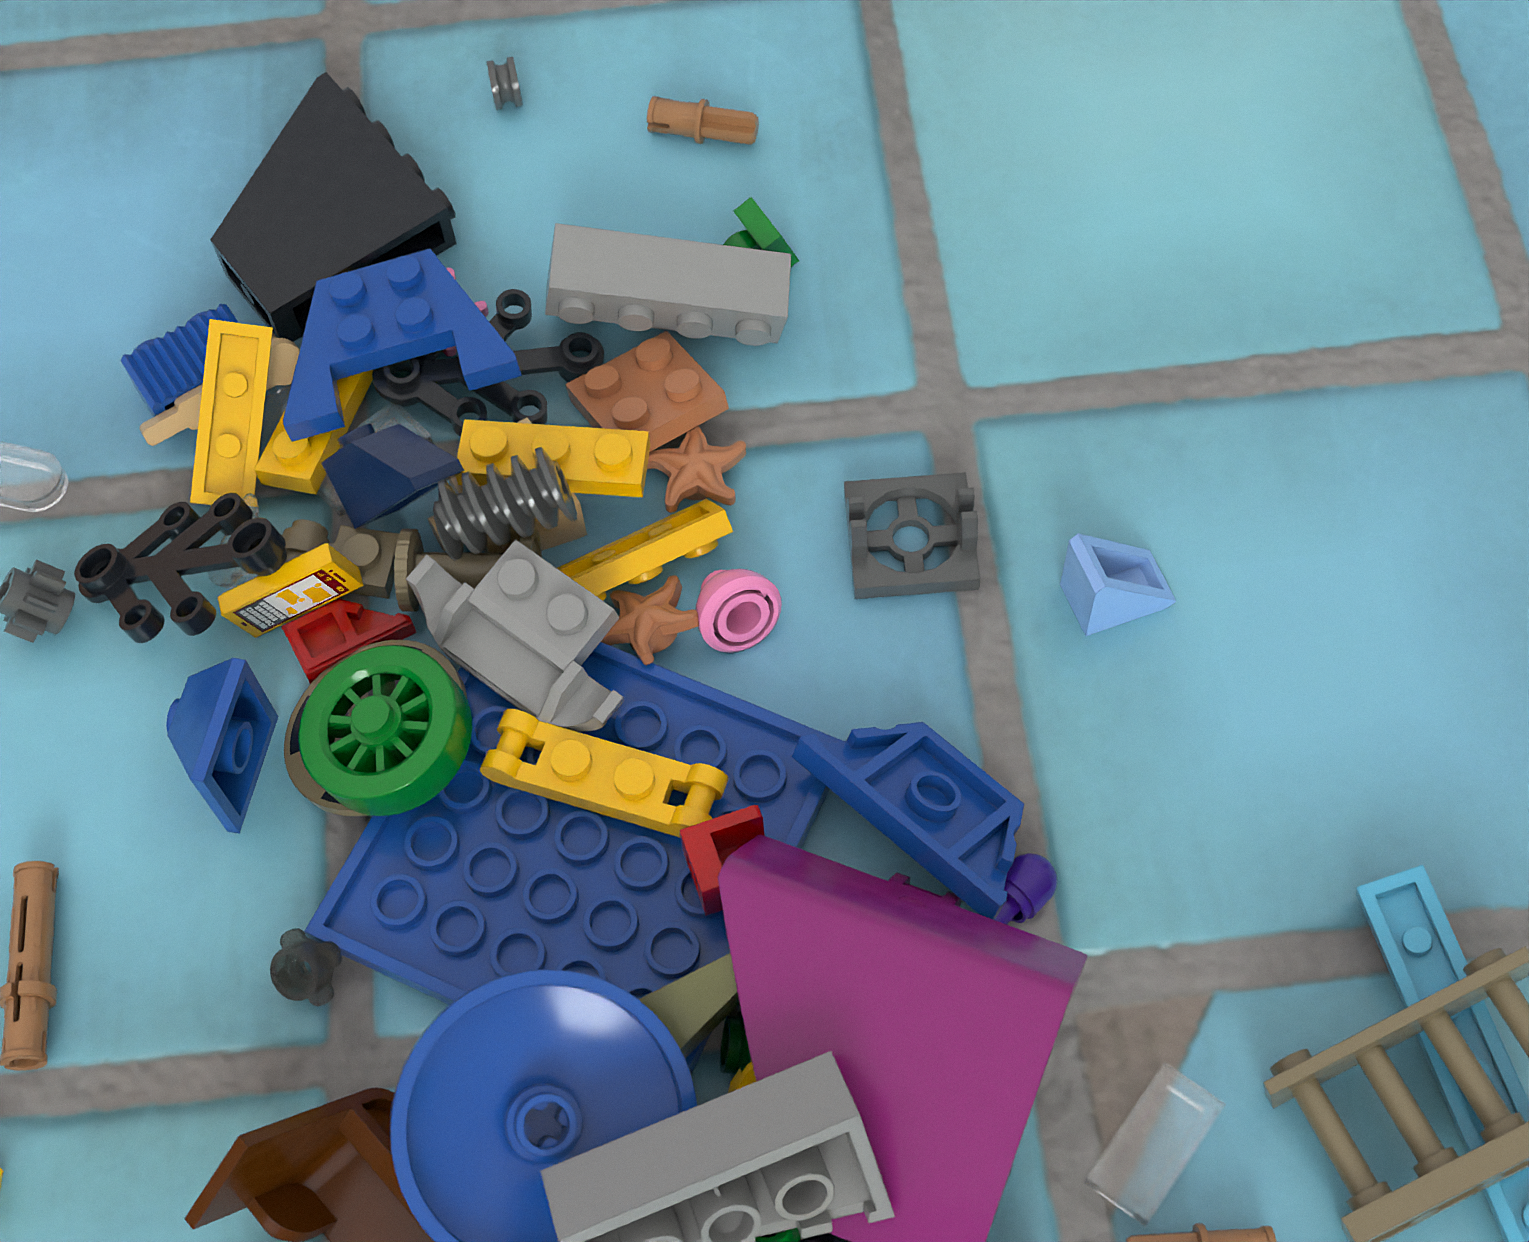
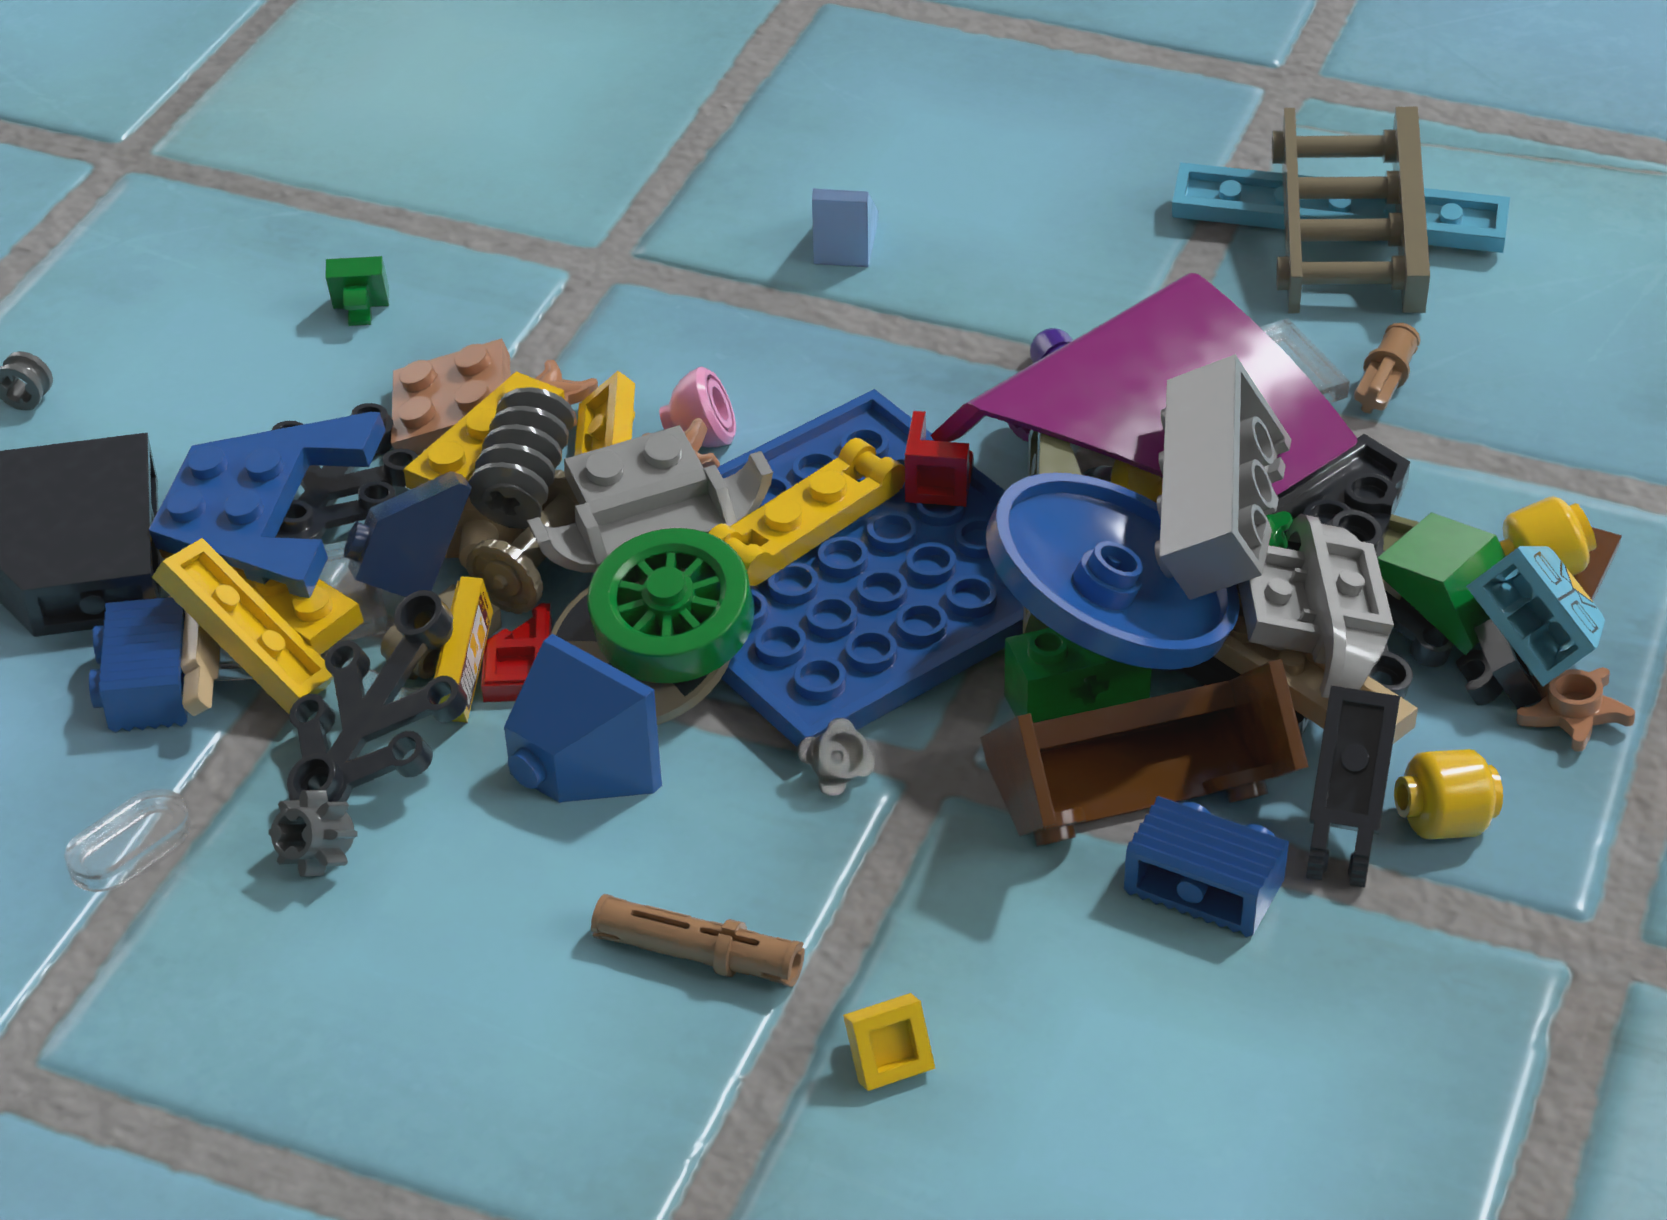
camera: 65 degrees left, 20 degrees down
light grey wedge [545,223,791,346] -> none
medium nougat axle [647,96,759,144] -> none
blue wing [791,722,1024,920] -> none
dark grey piece [844,472,980,599] -> none

